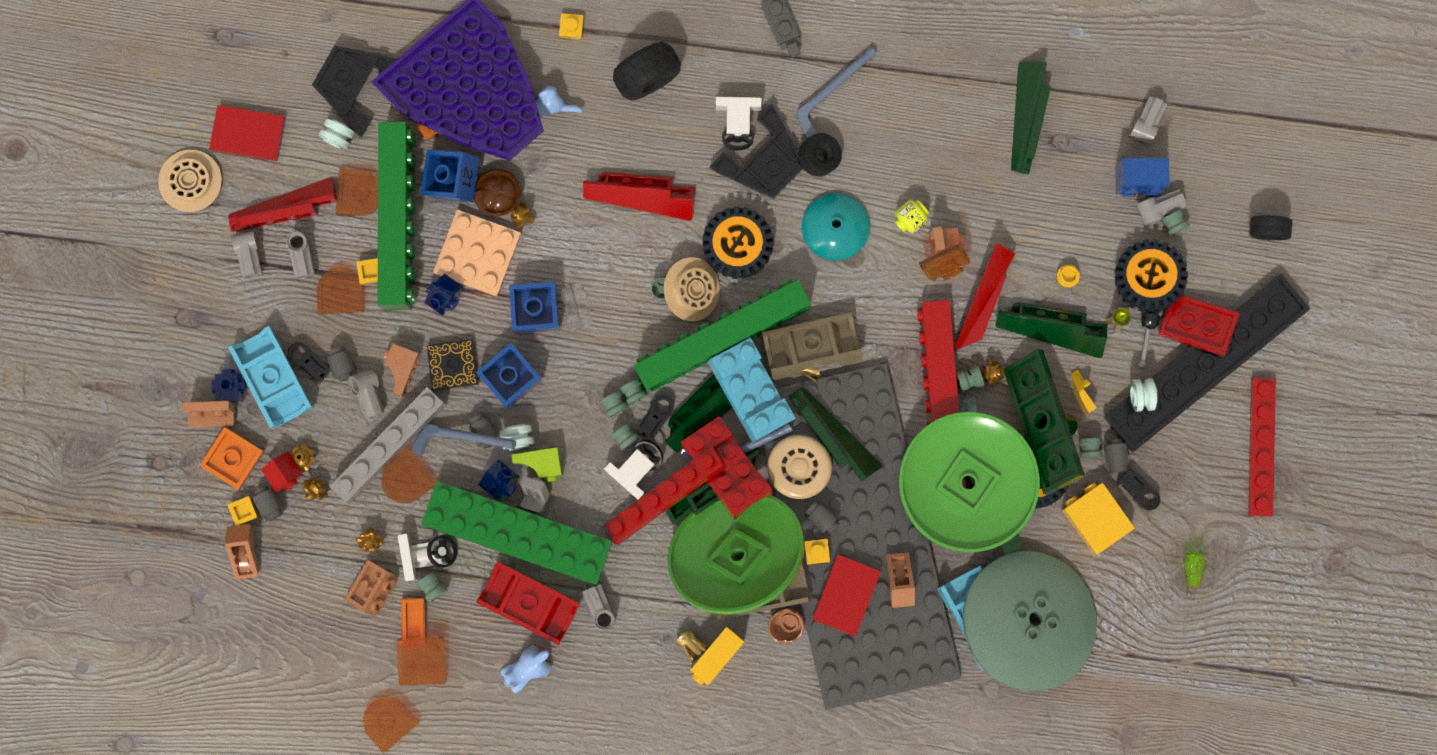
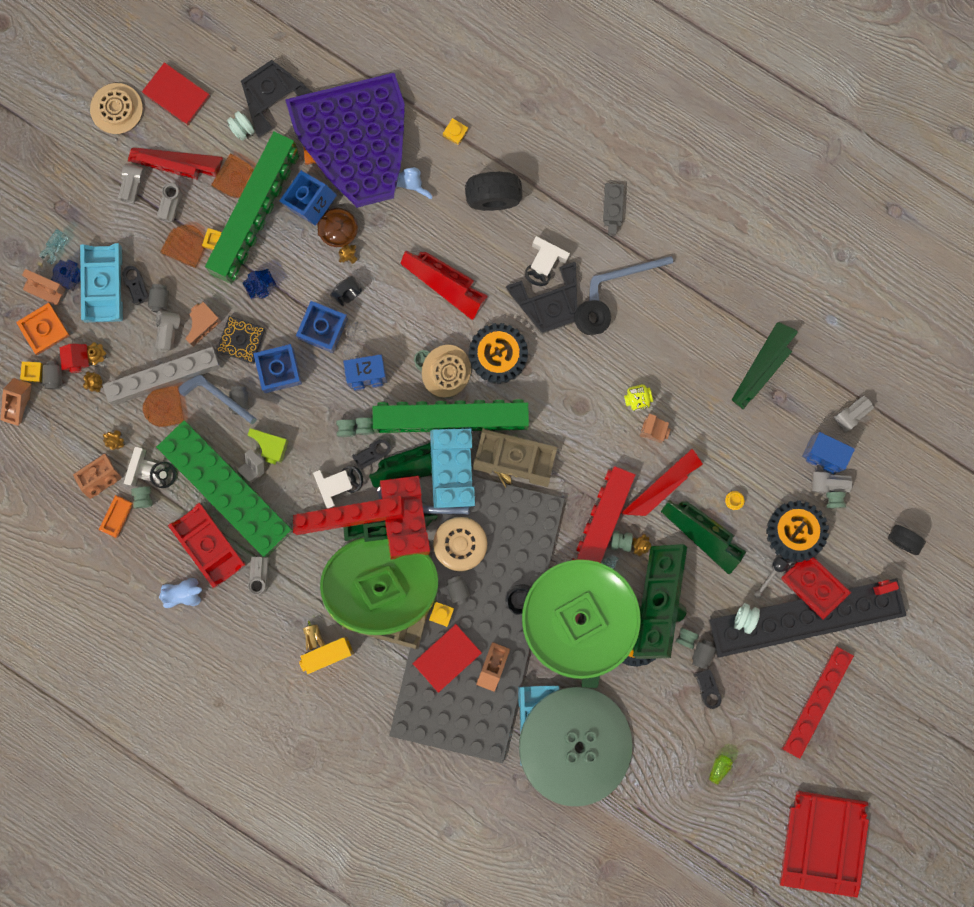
camera: 20 degrees right, 0 degrees up
clear orange tile [363,697,420,754] -> none
clear orange plate [396,636,446,686] -> none
light nougat plate [433,210,521,297] -> none
clear blue brick [478,459,520,502] -> none
light aqua wheel [500,424,535,451] -> none
sand green wheel [611,423,640,451] -> none
nougat hair [767,608,805,643] -> none
dark green wedge [789,387,882,482] -> none
teal dish [801,193,870,261] -> none
clear orange tile [919,243,970,281] -> none
yellow brick [1062,482,1135,555] -> none
yellow slope [1071,370,1097,415] -> none
clear neon green piece [1106,308,1131,332] -> none
none -> clear light blue plate [39,229,68,264]
none -> black hair [330,275,362,306]
none -> blue brick [343,354,387,391]
none -> black hair [505,584,531,615]
none -> red piece [780,791,869,898]
none -> red plate [873,579,899,595]

